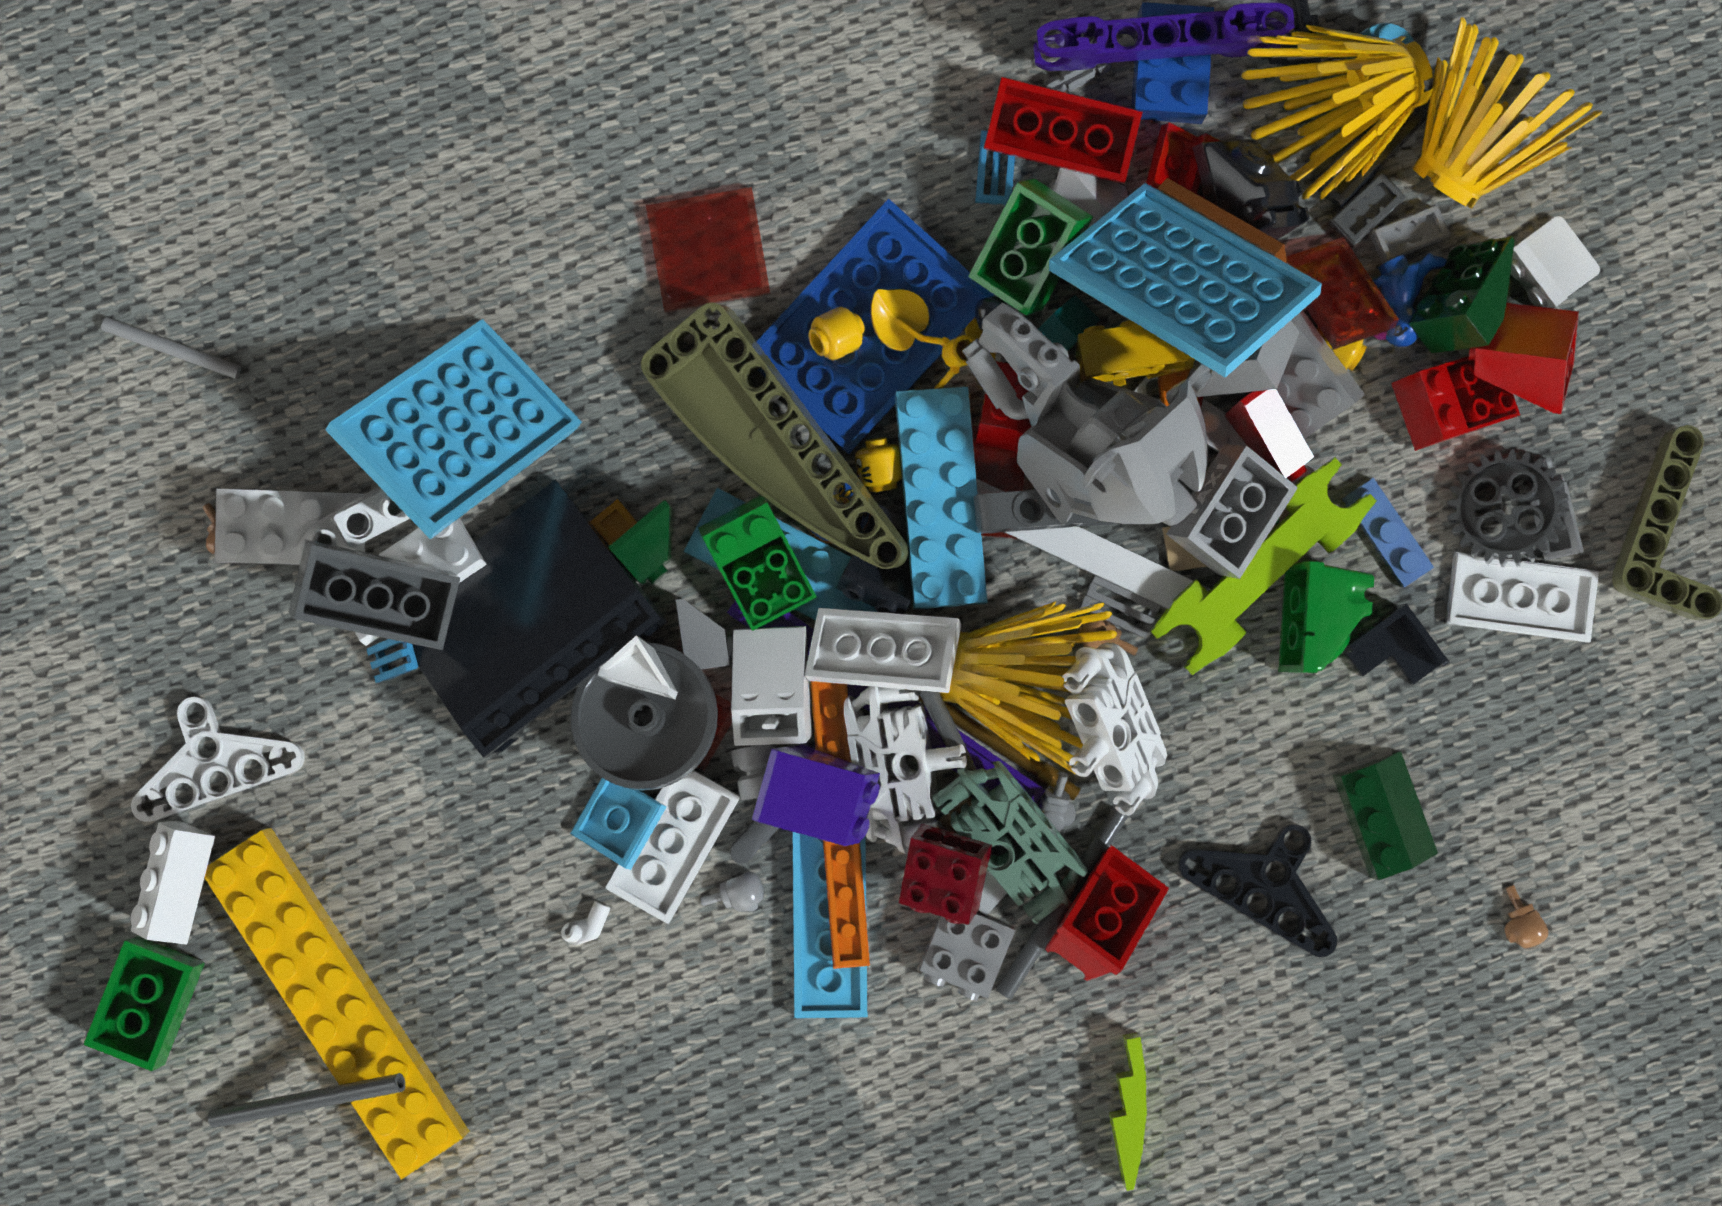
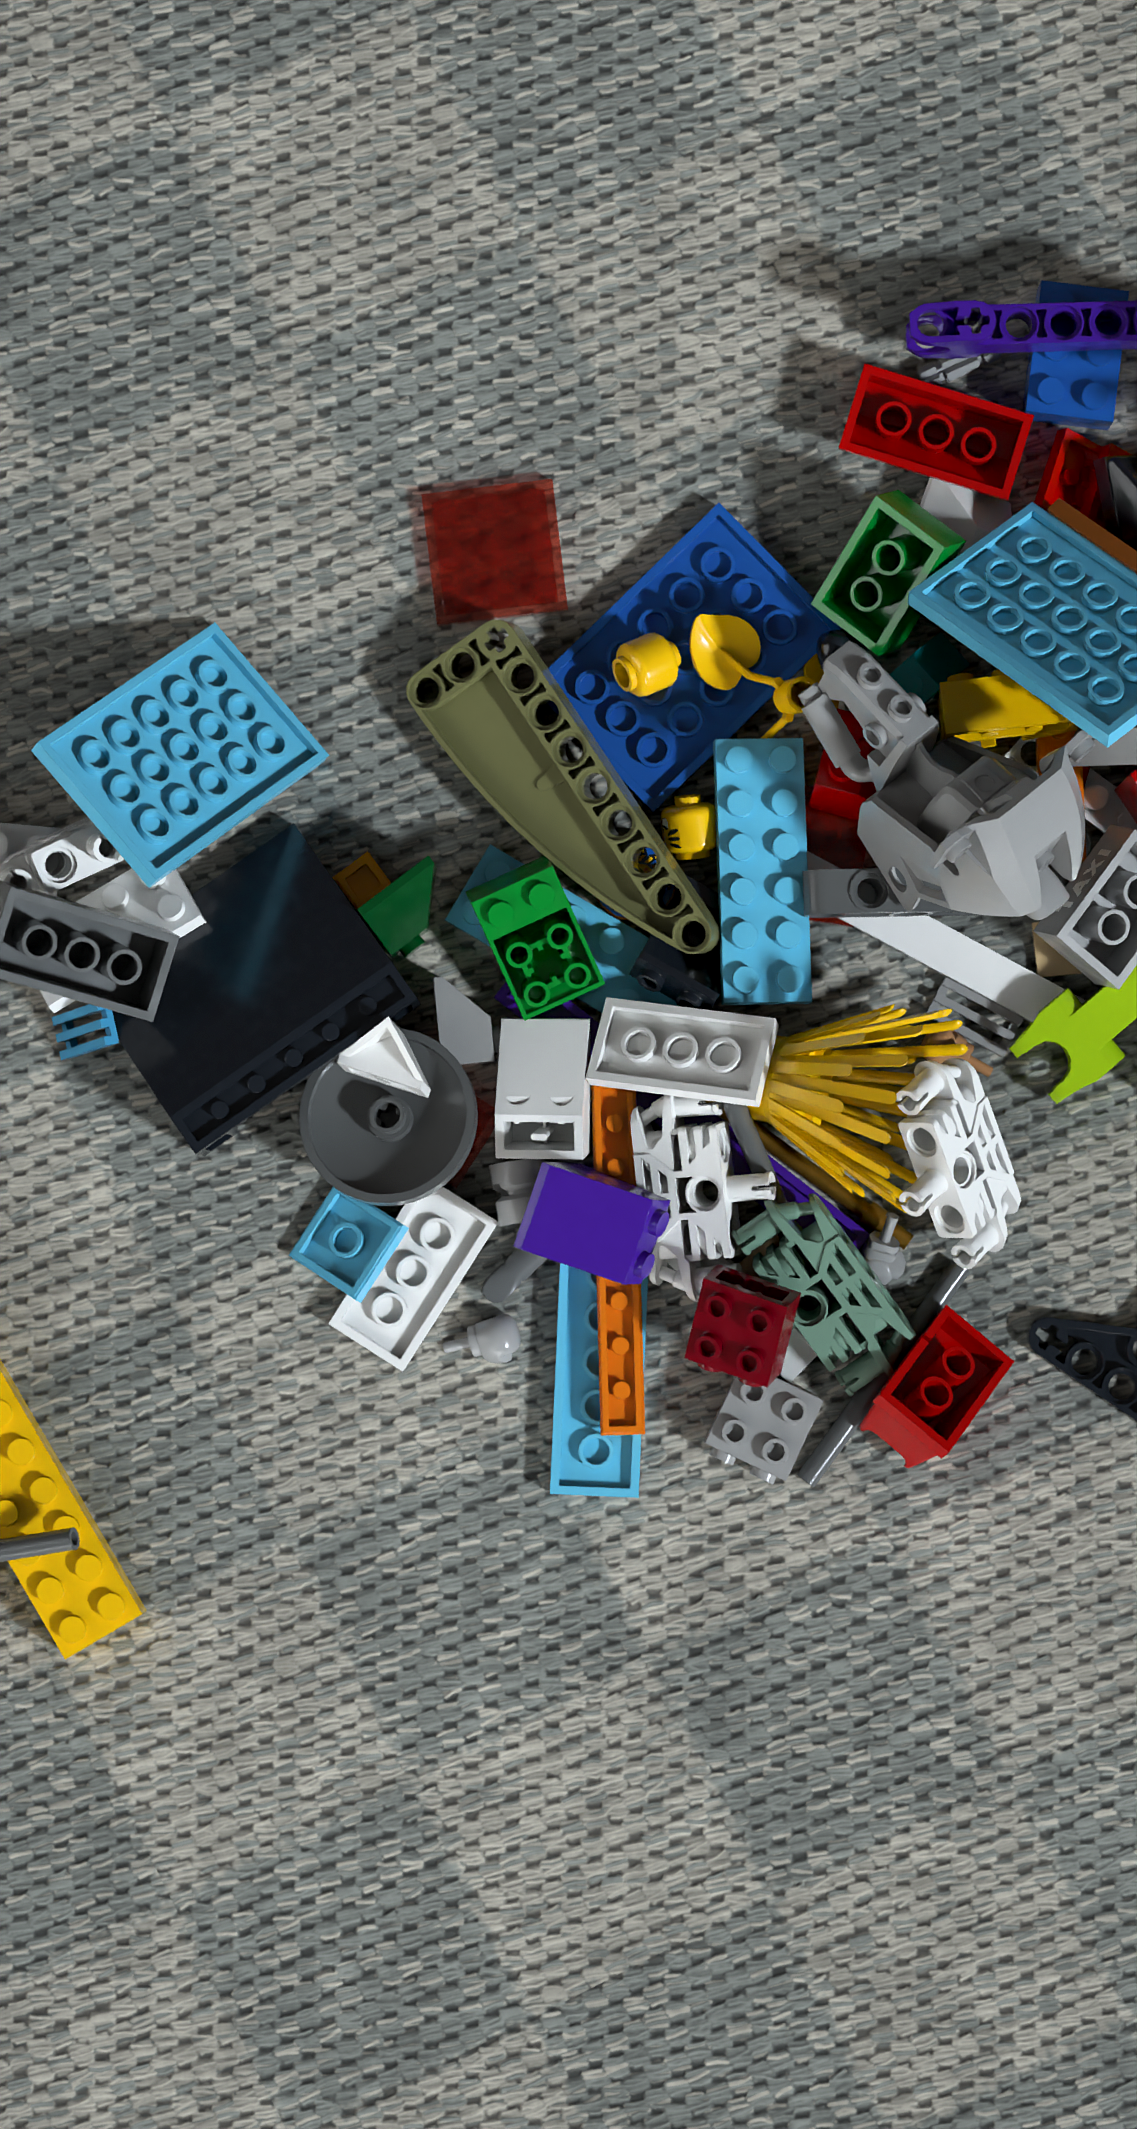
camera: 10 degrees right, 0 degrees up
white arm [561,901,611,945] -> none
dark azure tile [975,130,1015,205] -> none
lime slope [1109,1032,1147,1191] -> none

